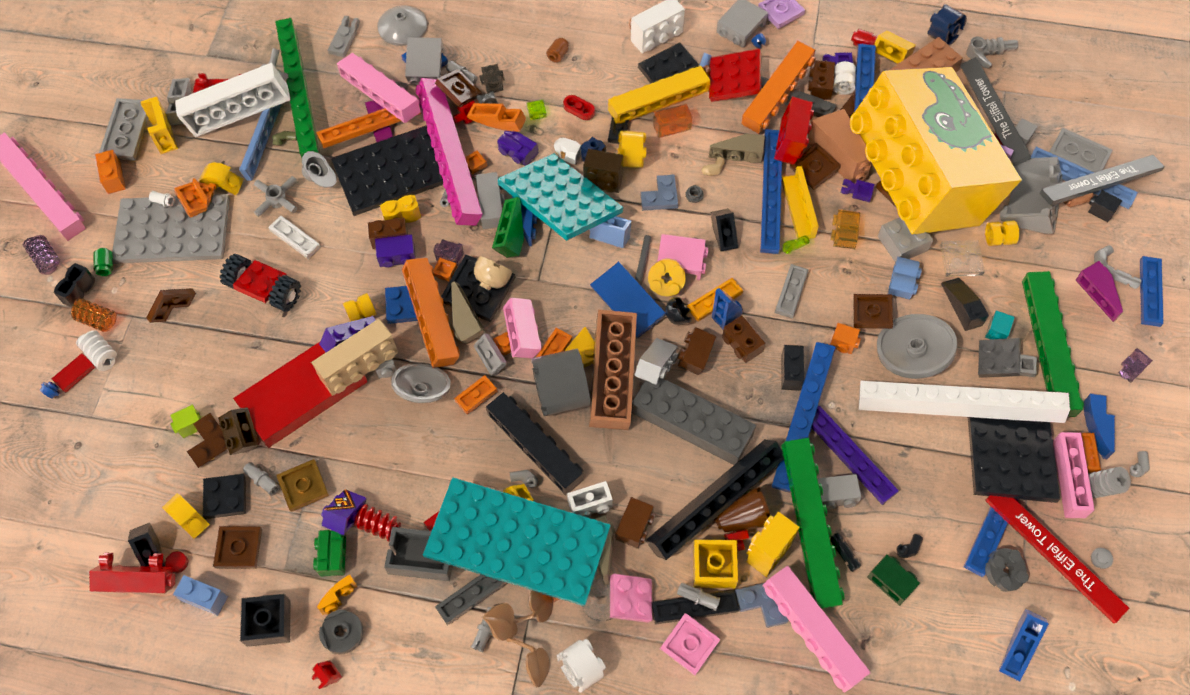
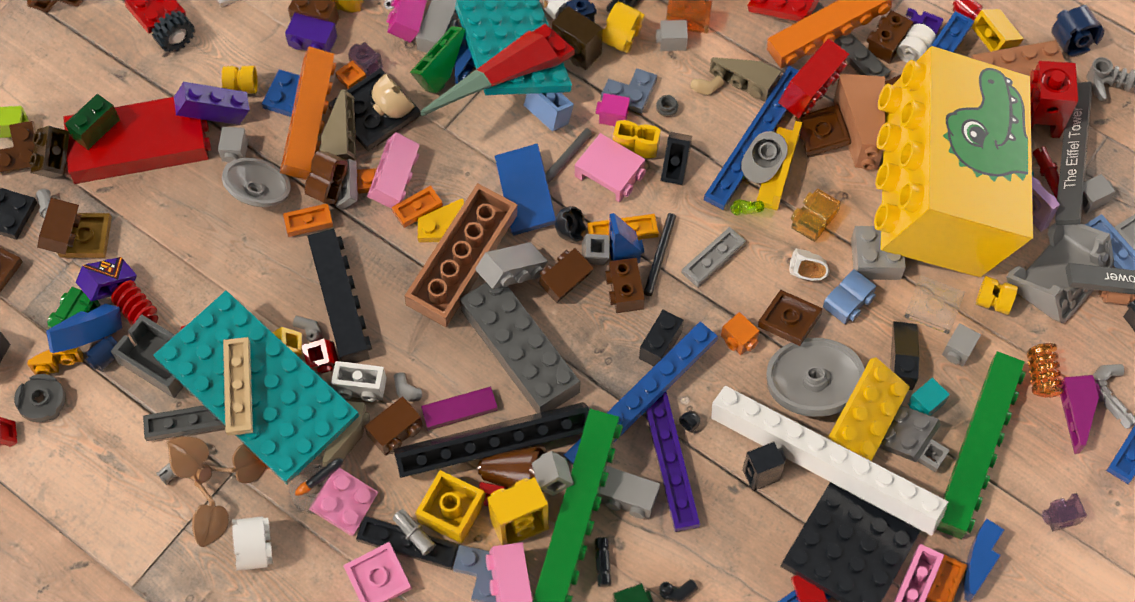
camera: 25 degrees right, 0 degrees up
tan brick [312,319,398,396] -> none
dark grey brick [531,348,590,416] -> none
yellow plate [648,258,686,296] -> none
dark purple plate [840,179,874,202] -> none
none -> reddish brown brick [37,198,82,255]
none -> blue slope [46,303,123,353]
none -> dark green brick [65,93,120,150]
none -> dark blue brick [85,336,118,371]
none -> tan plate [223,337,253,436]
none -> black piece [295,458,343,496]
none -> red brick [302,339,338,374]
none -> reddish brown brick [305,151,348,204]
none -> light grey arm [394,372,422,402]
none -> red plate [421,23,575,116]
none -> magenta tile [421,386,498,431]
none -> light grey brick [532,451,573,496]
none -> light grey brick [582,234,609,265]
none -> dark pink brick [596,93,630,126]
none -> yellow brick [613,120,661,158]
none -> black bar [643,213,676,296]
none -> light grey brick [656,20,688,51]
none -> black hinge [679,411,700,432]
none -> light grey piece [741,131,788,183]
none -> black brick [742,442,786,491]
none -> rock [789,248,830,281]
none -> yellow plate [829,357,910,461]
none -> light grey brick [942,323,981,366]
none -> clear orange piece [1027,343,1064,398]
none -> red torso [1030,61,1078,138]

